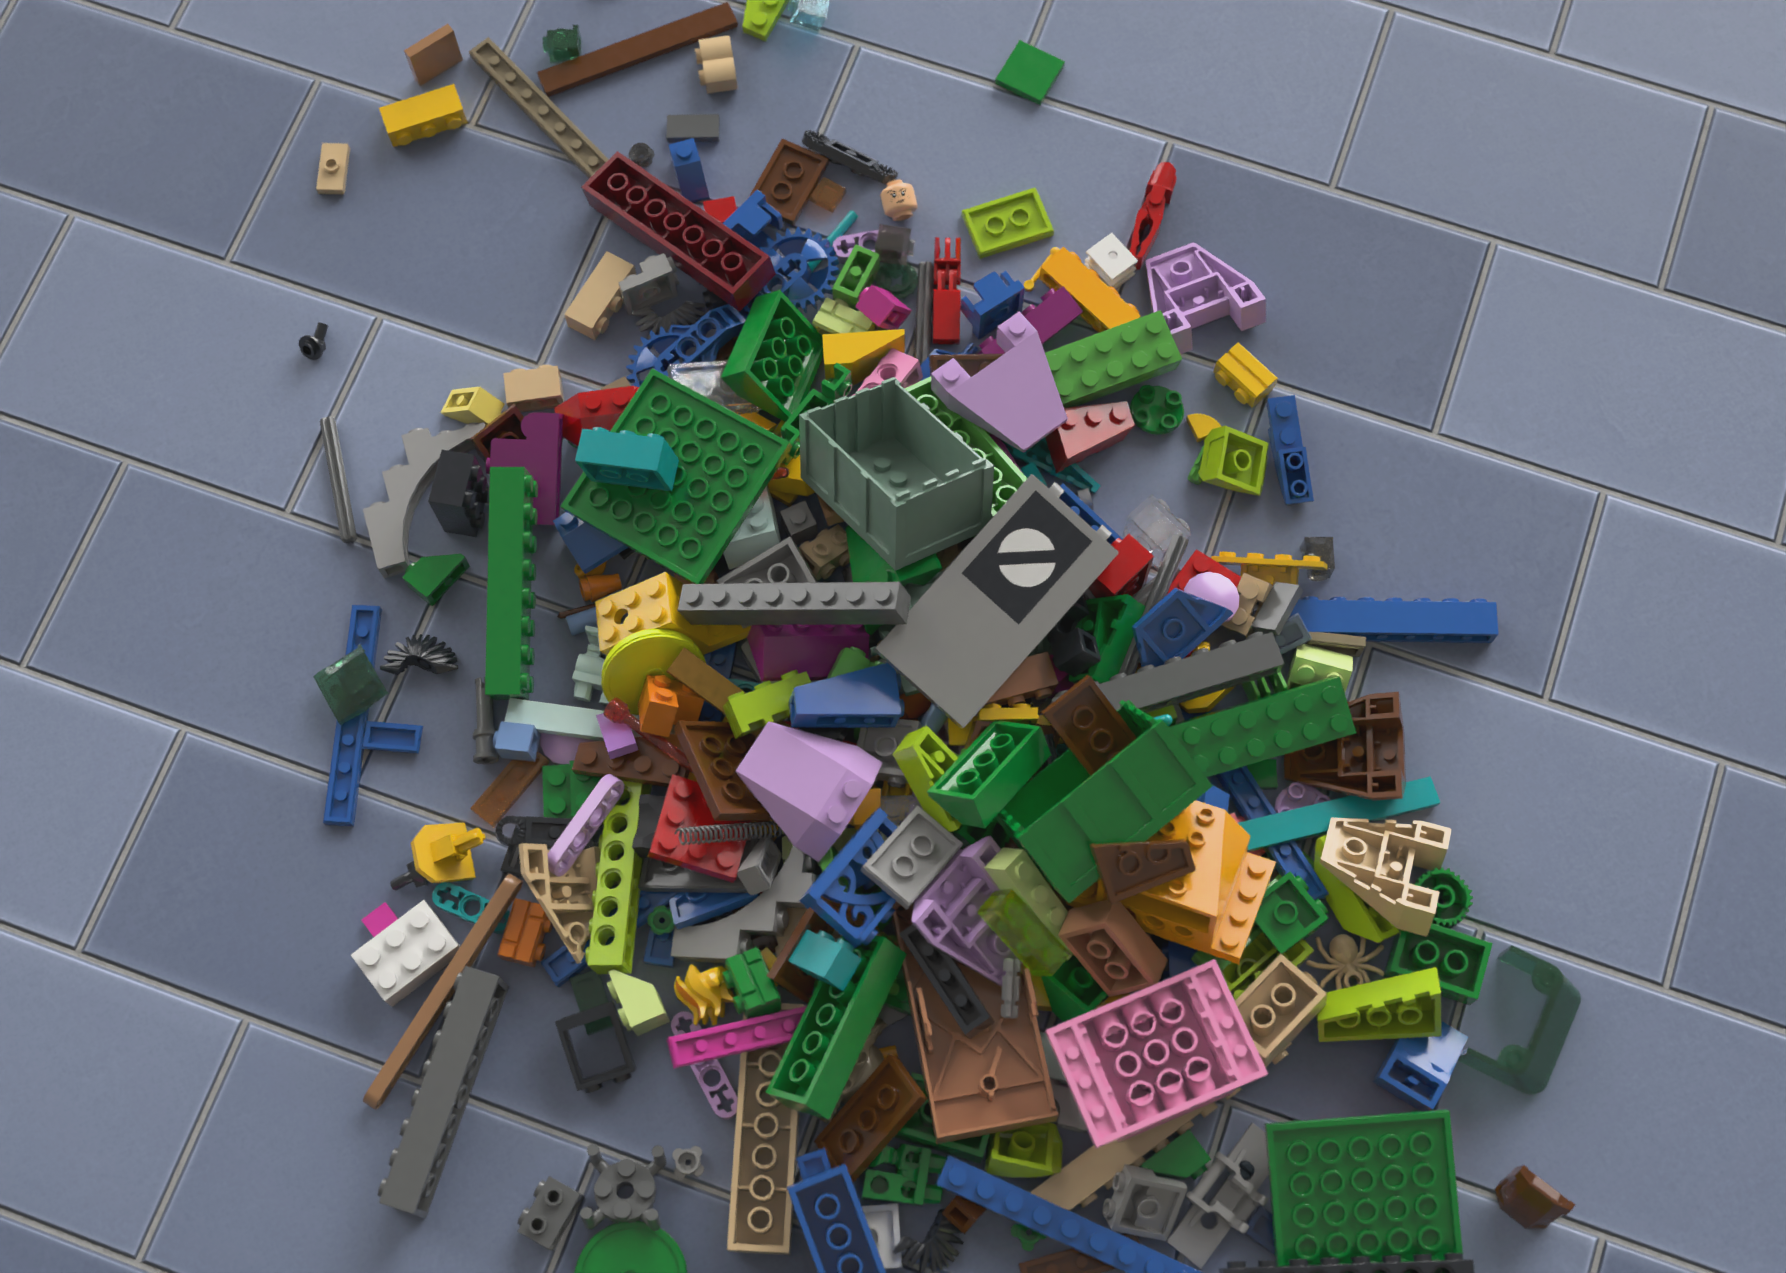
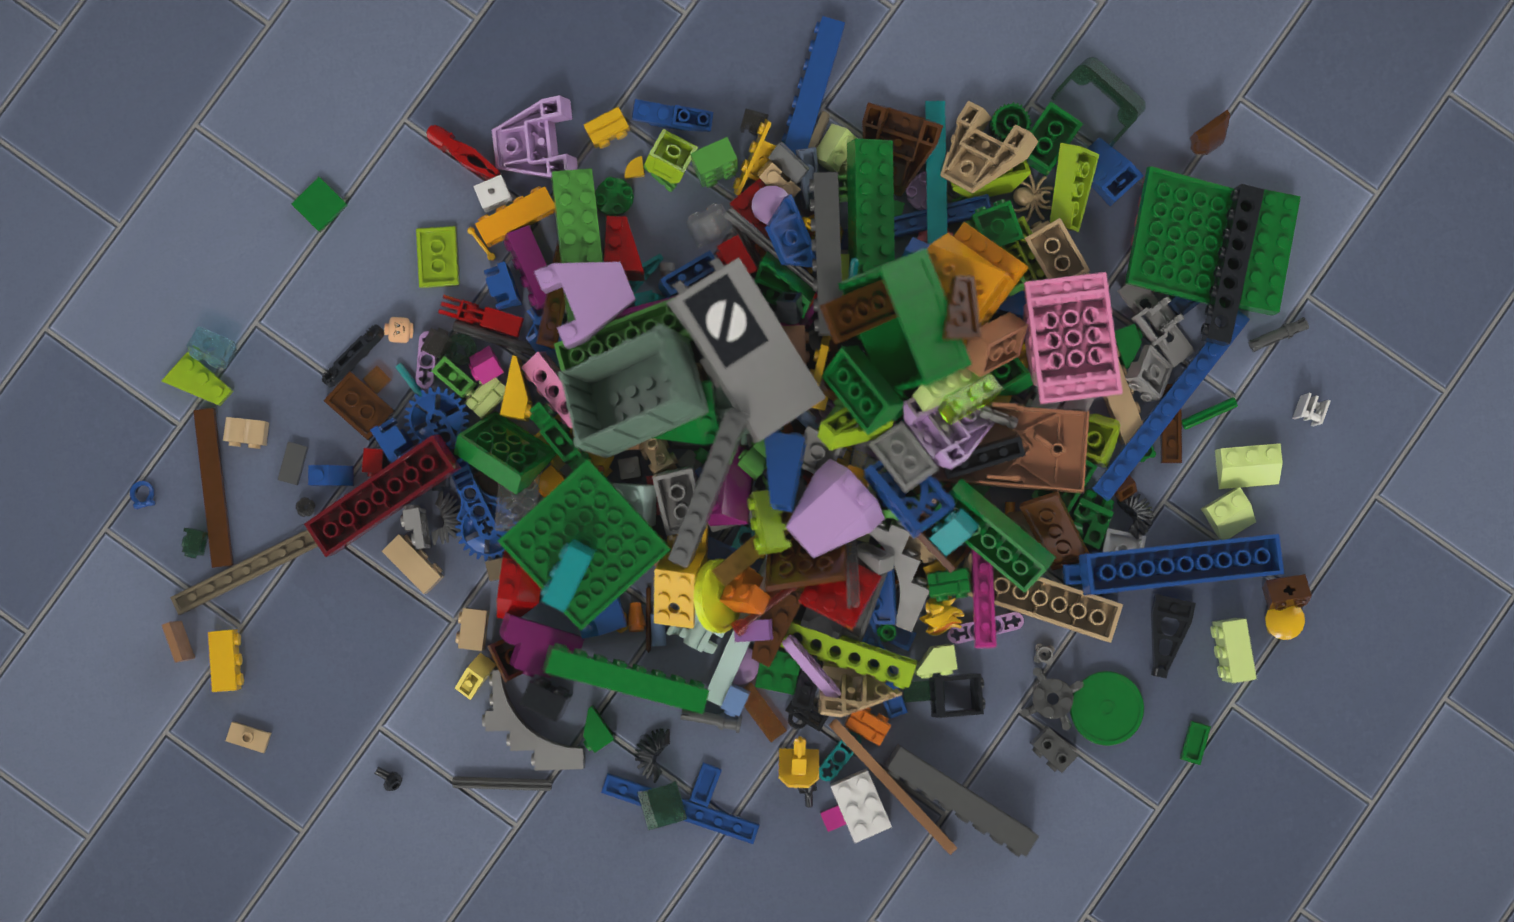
camera: 75 degrees left, 15 degrees up
none -> bright green brick [690,137,738,188]

